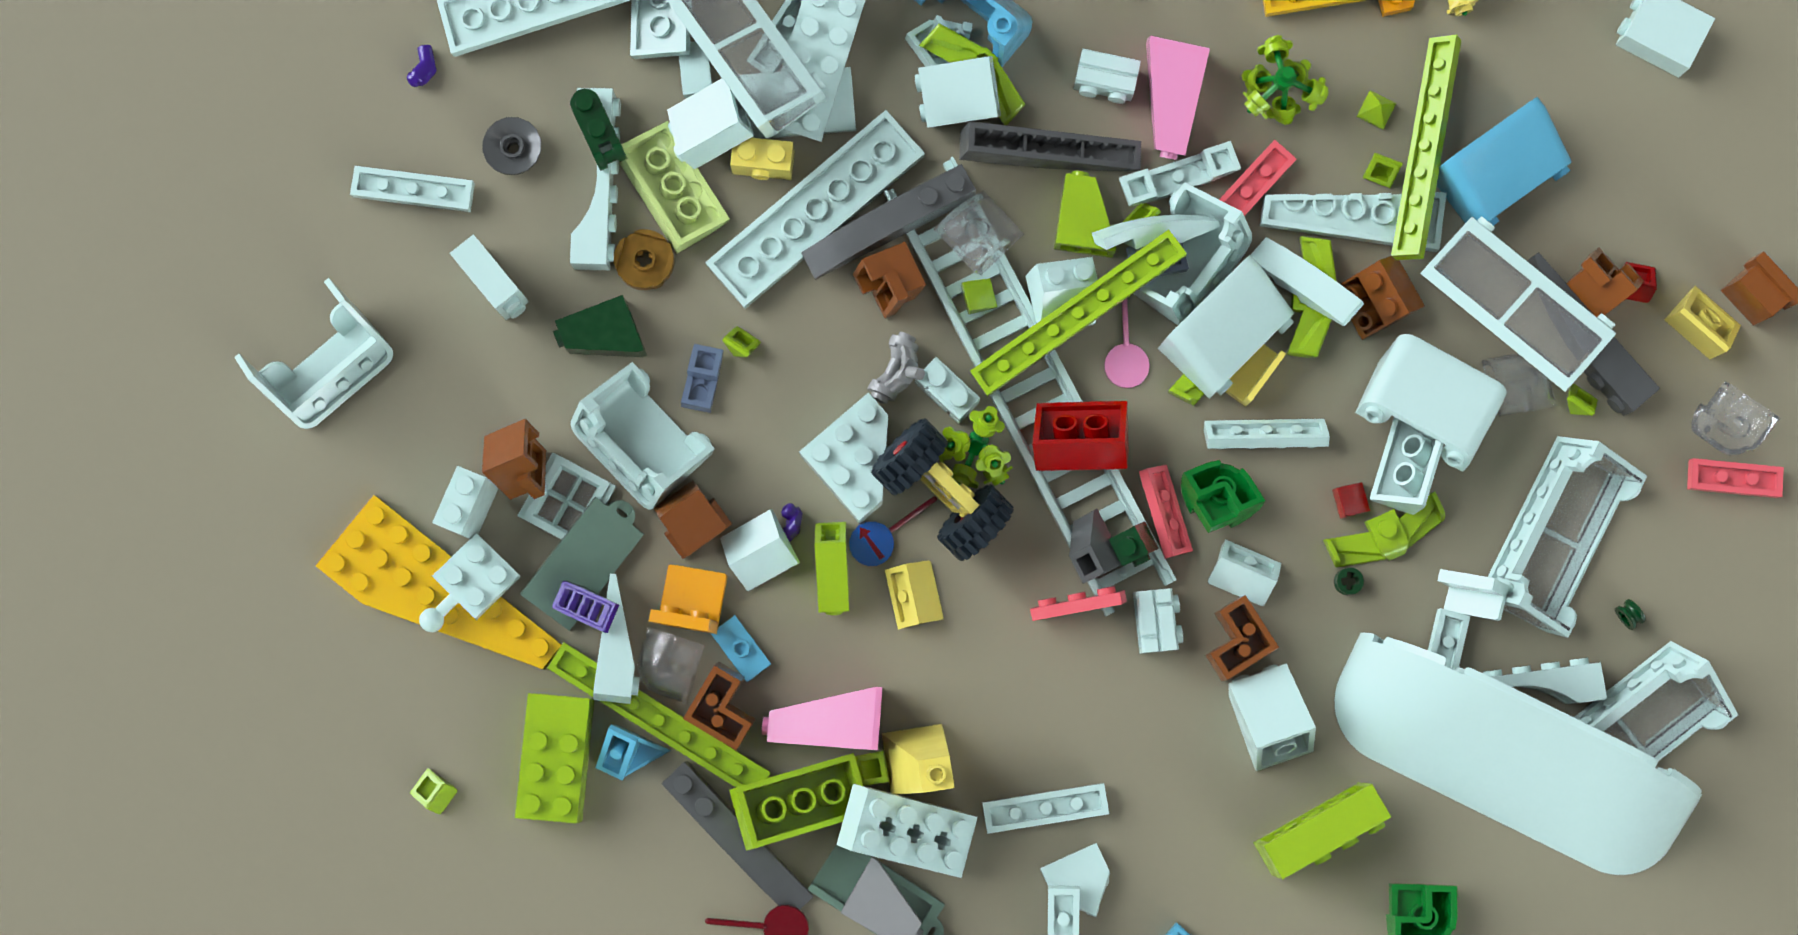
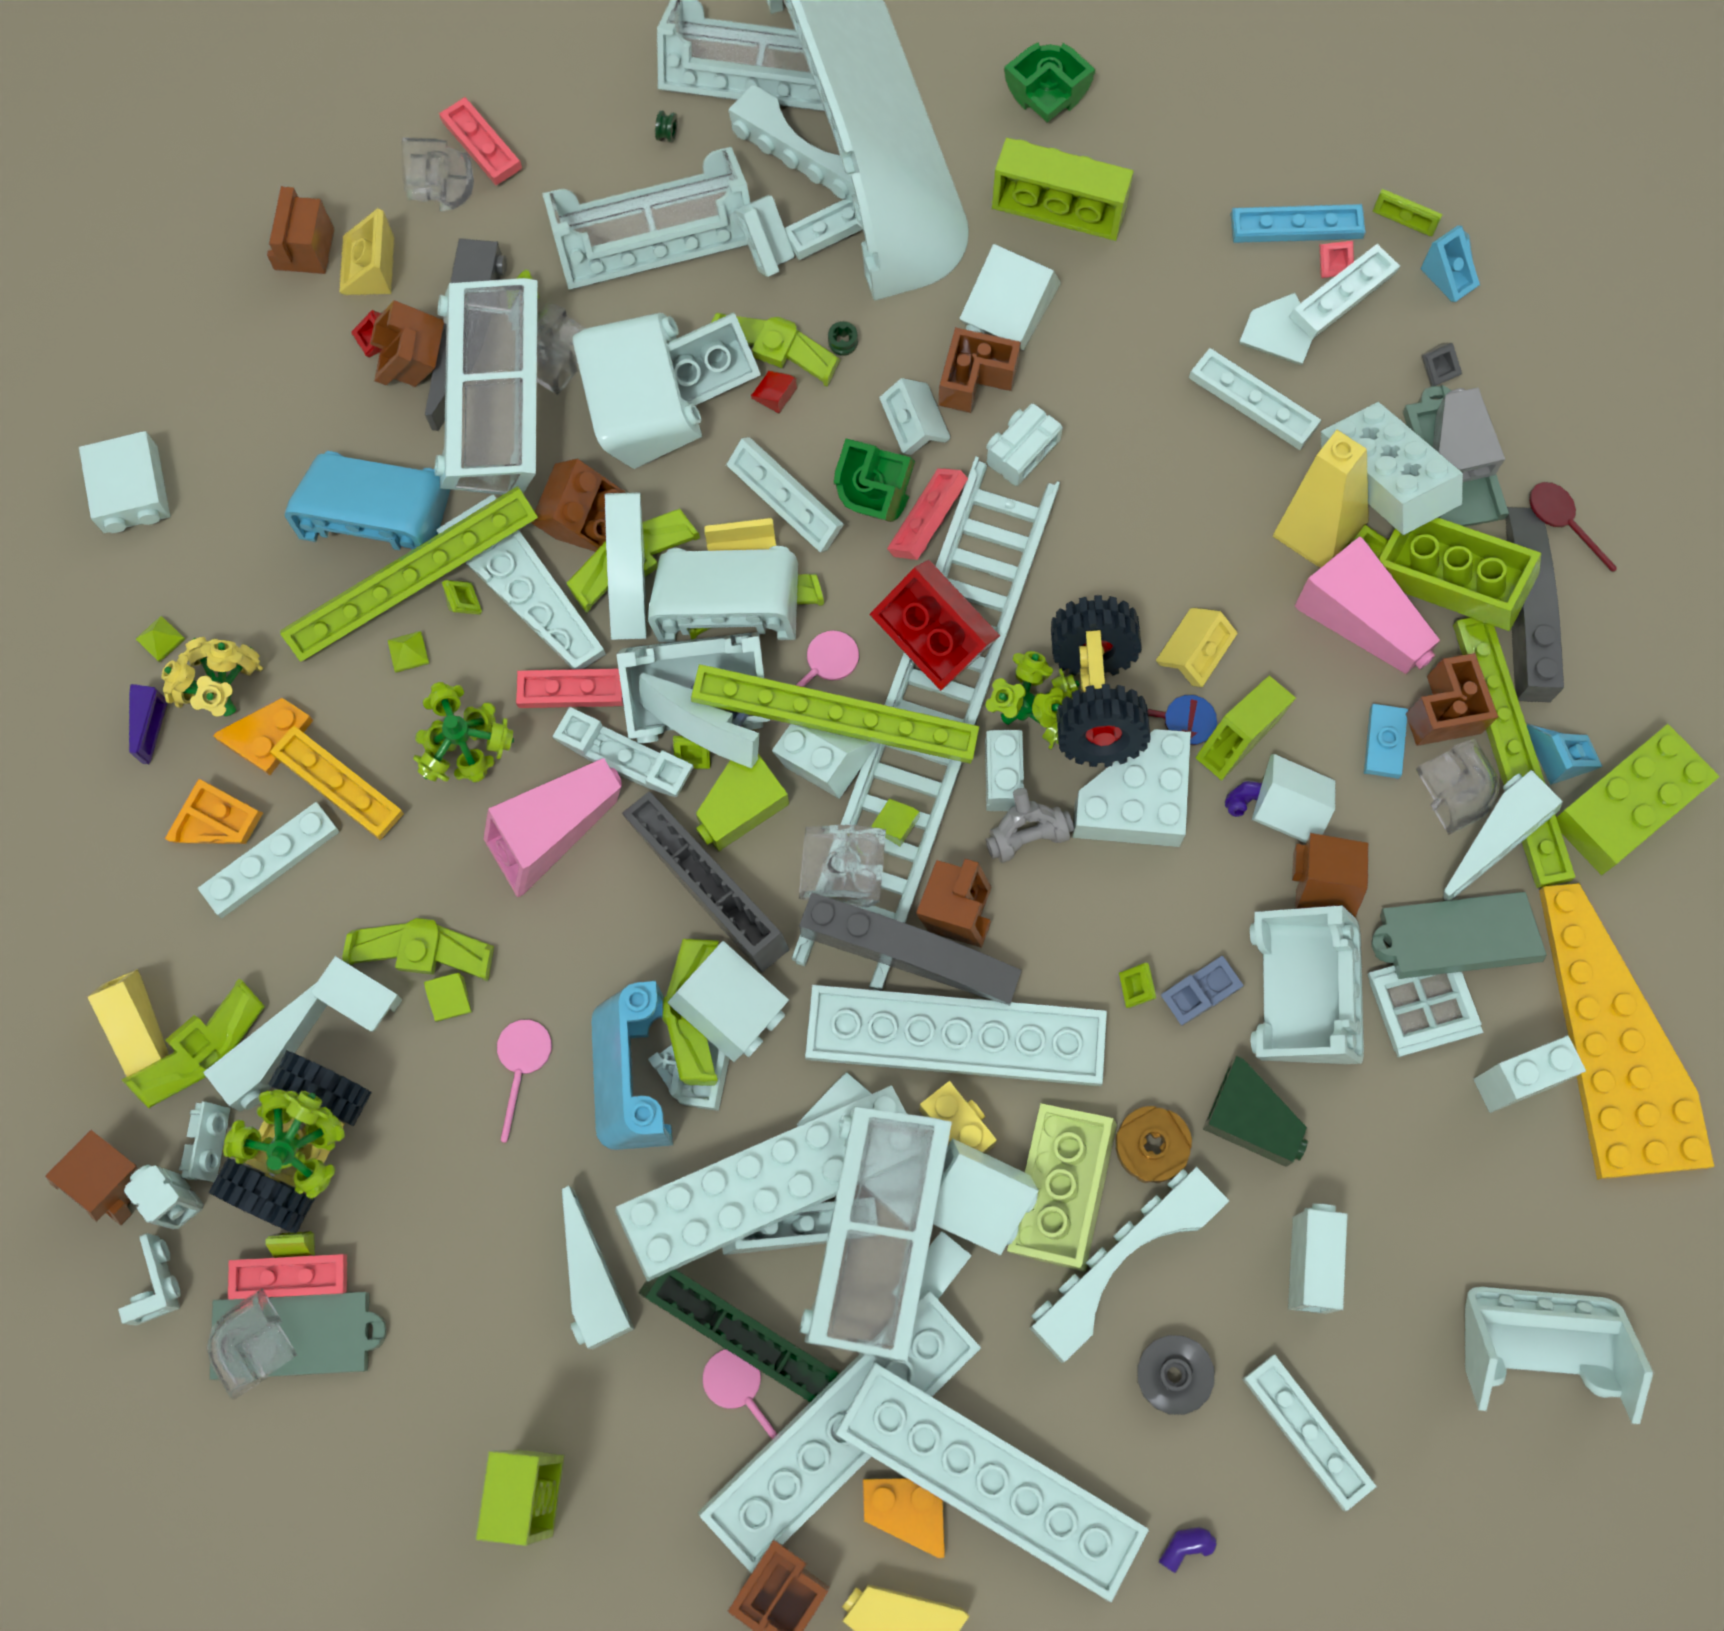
camera: 130 degrees left, 10 degrees down
light aqua plate [419,533,521,632] -> none
dark orange plate [482,418,546,500] -> none
slope [552,581,619,633] -> none
dark green plate [570,88,628,171] -> none
light orange bracket [649,564,728,634] -> none
coral plate [1030,586,1127,621] -> none
dark grey slope [1069,509,1121,584] -> none
light aqua brick [1073,48,1141,104] -> none
dark green brick [1109,522,1159,567] -> none

